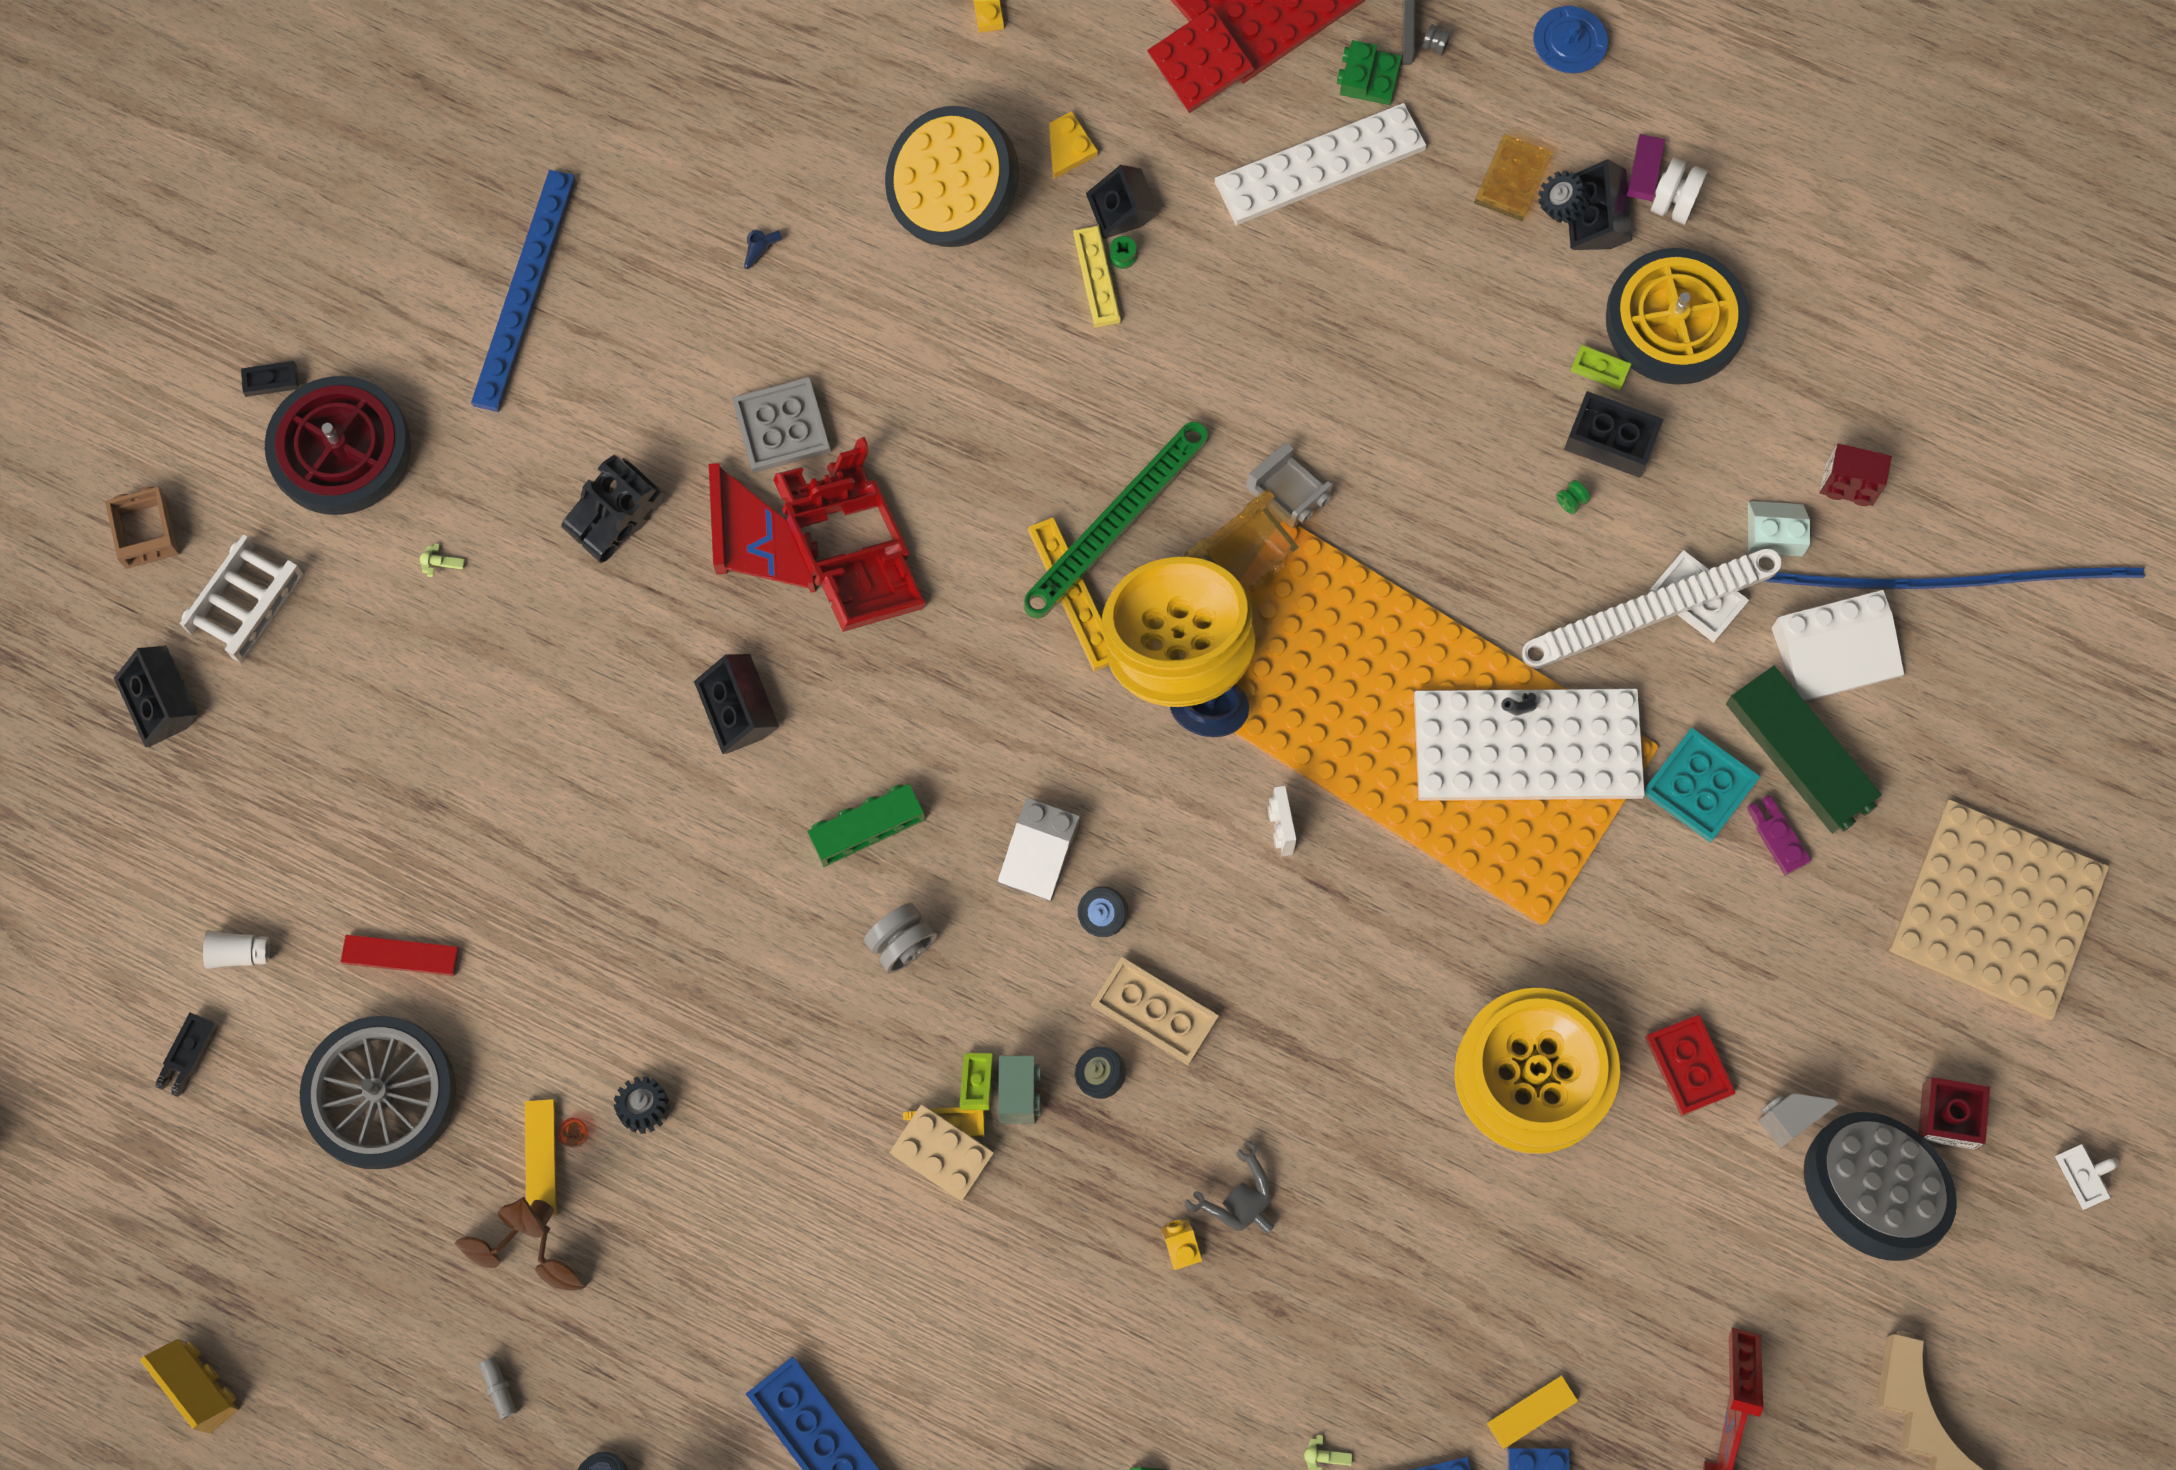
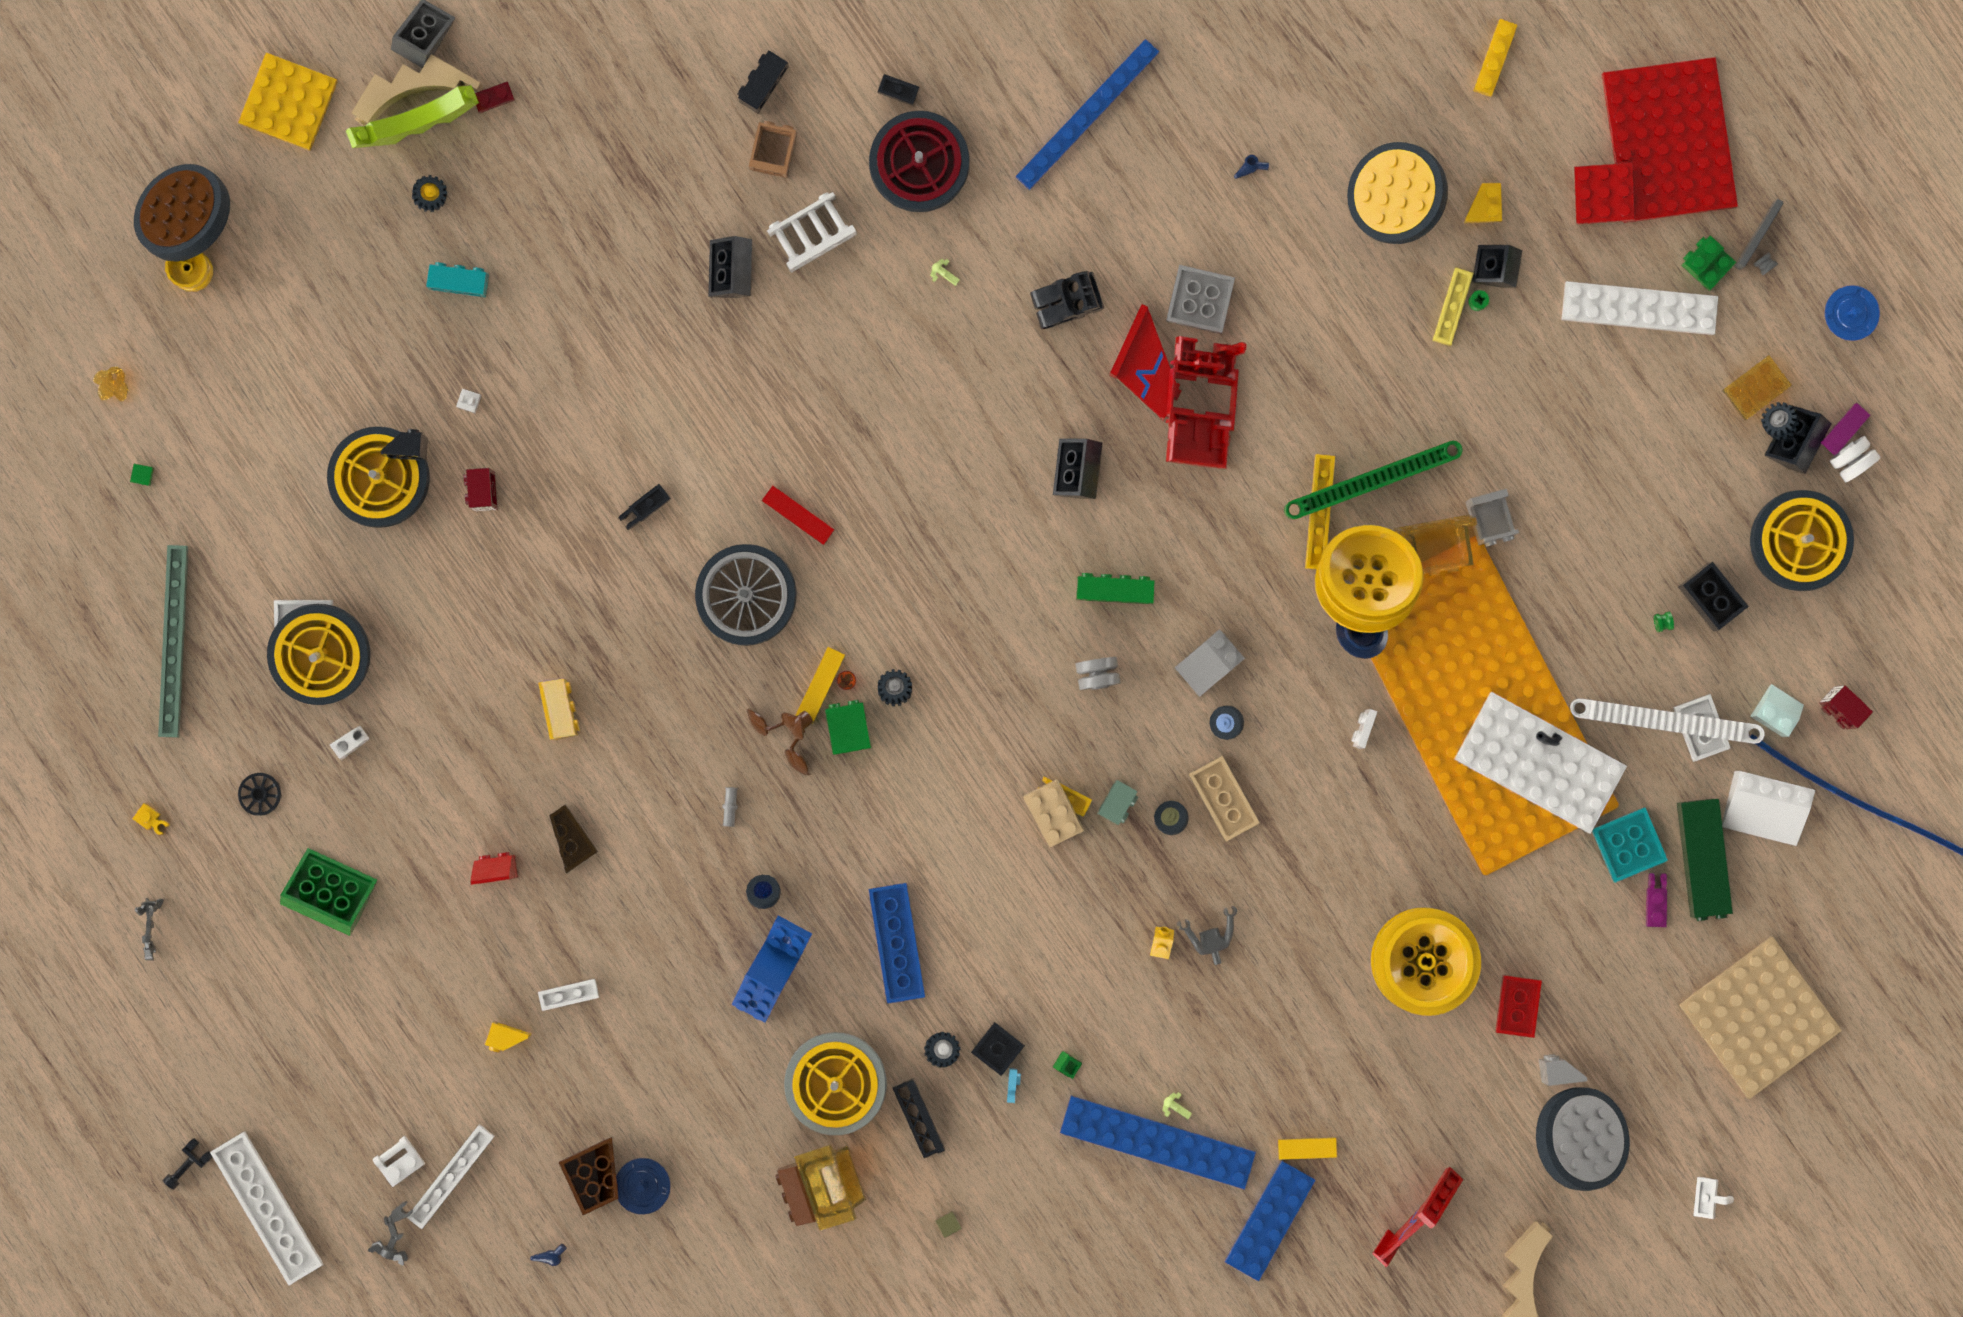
camera: 25 degrees right, 15 degrees up
white plant [203,930,270,969] -> none
lime plate [960,1053,994,1110] -> none
lime plate [1571,345,1631,390] -> none
dark red brick [1918,1077,1990,1150] -> none
none -> black brick [737,50,789,114]
none -> green panel [825,700,871,755]

